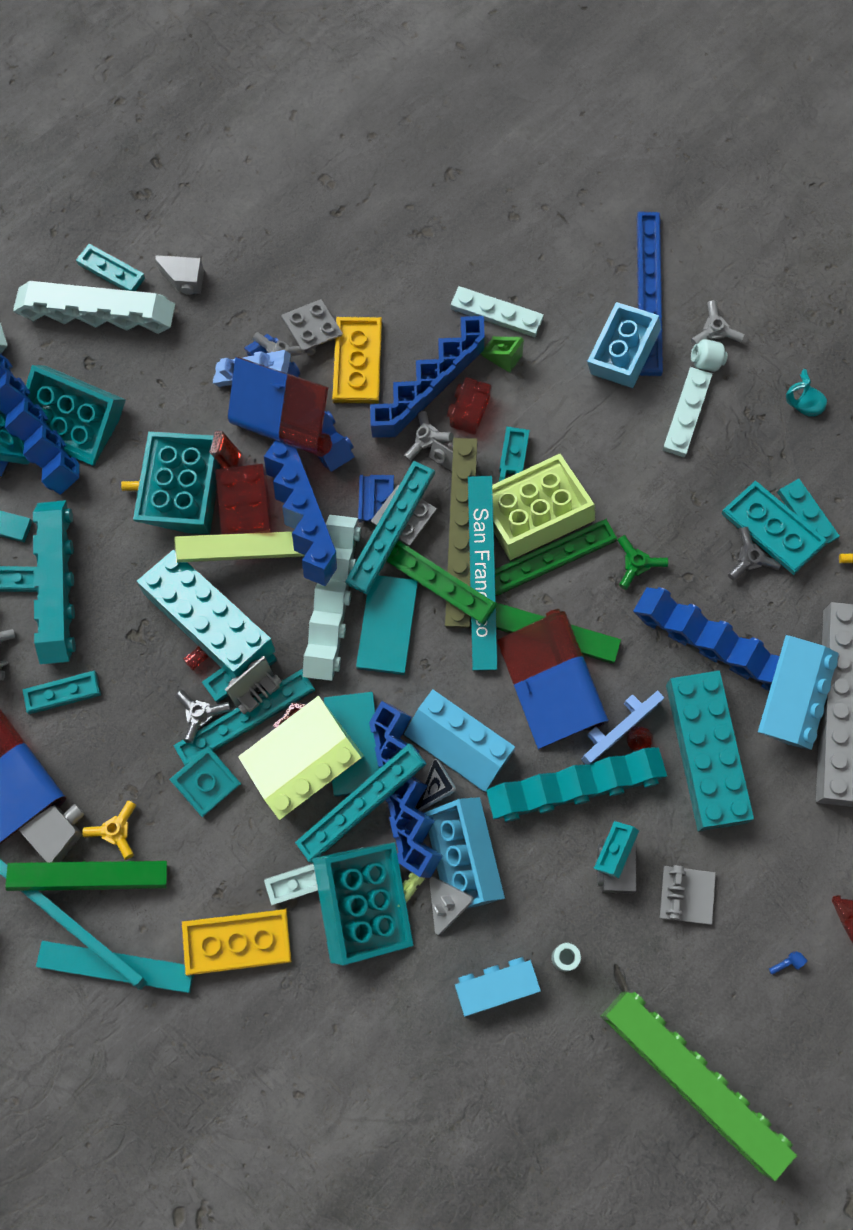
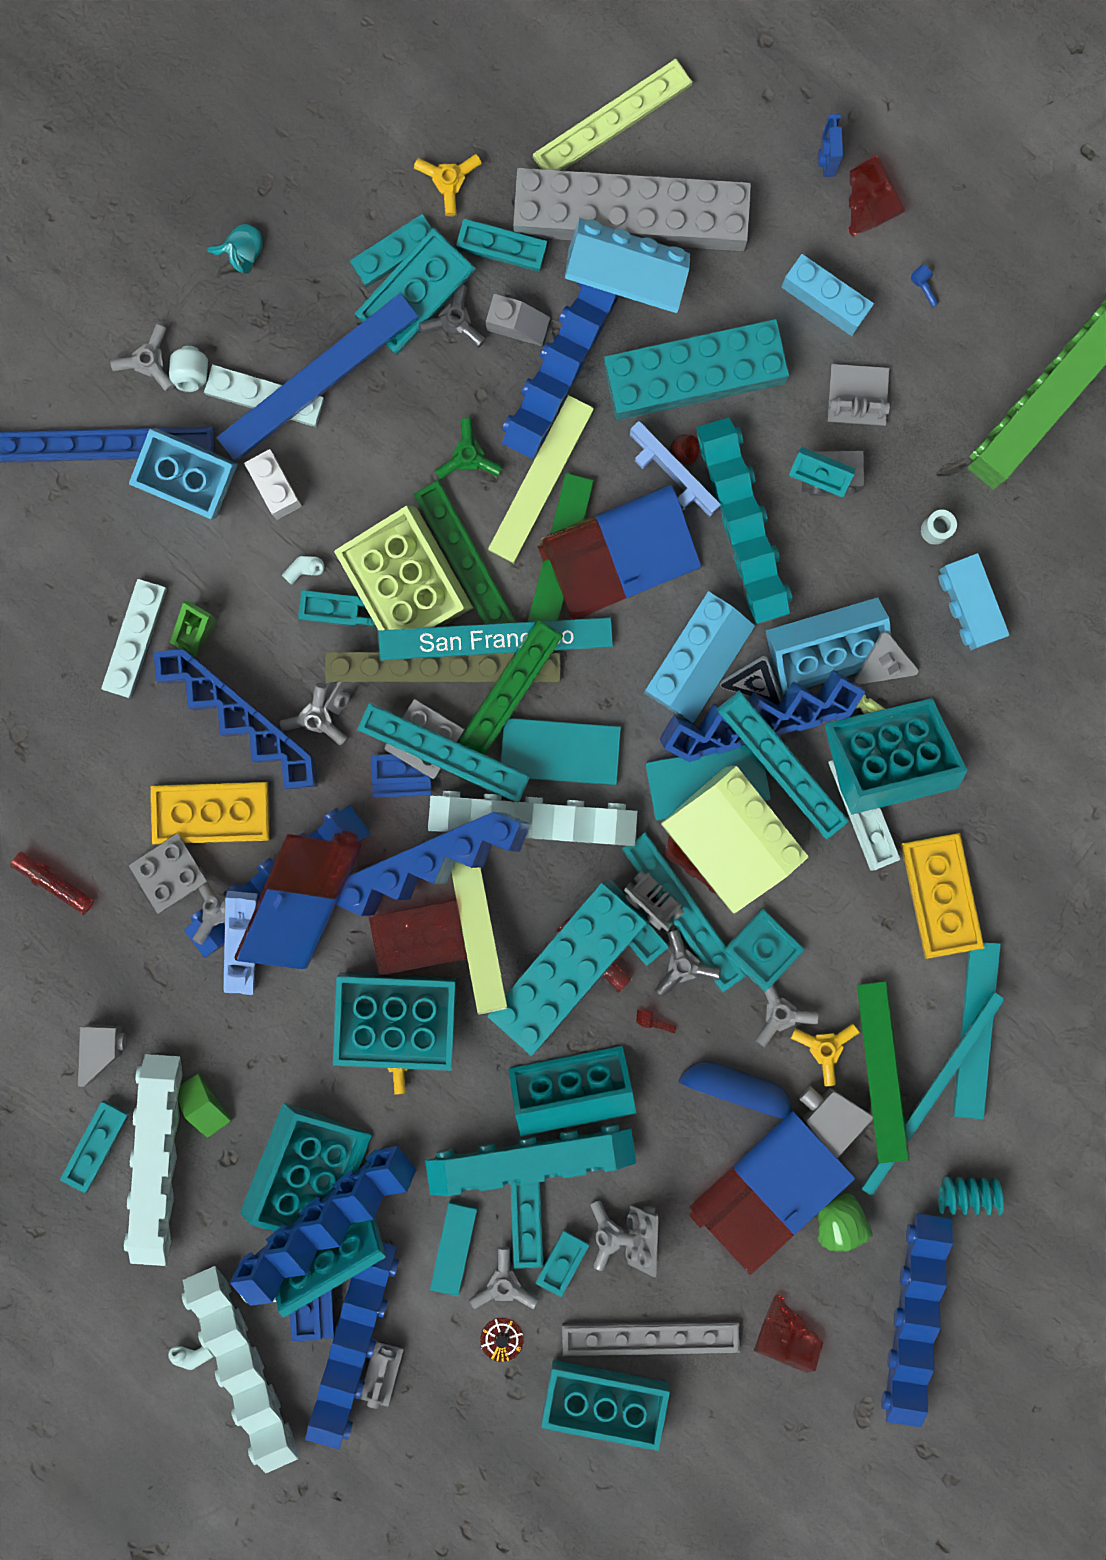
camera: 90 degrees left, 15 degrees up
teal tile [22,670,101,714] -> none
clear red tile [209,431,241,473] -> none
clear red brick [447,377,492,434] -> none
none -> clear red pin [10,852,95,915]
none -> bright green slope [177,1073,232,1138]
none -> blue tile [216,293,419,462]
none -> white brick [244,449,302,520]
none -> light aqua arm [282,556,325,585]
none -> teal plate [456,219,548,272]
none -> light grey slope [486,294,550,346]
none -> yellowish green tile [488,395,594,564]
none -> teal slope [508,1046,636,1136]
none -> clear red hand [636,1010,676,1033]
none -> blue brick [678,1061,792,1119]
none -> light grey piece [755,985,818,1048]
none -> medium azure brick [781,254,874,336]

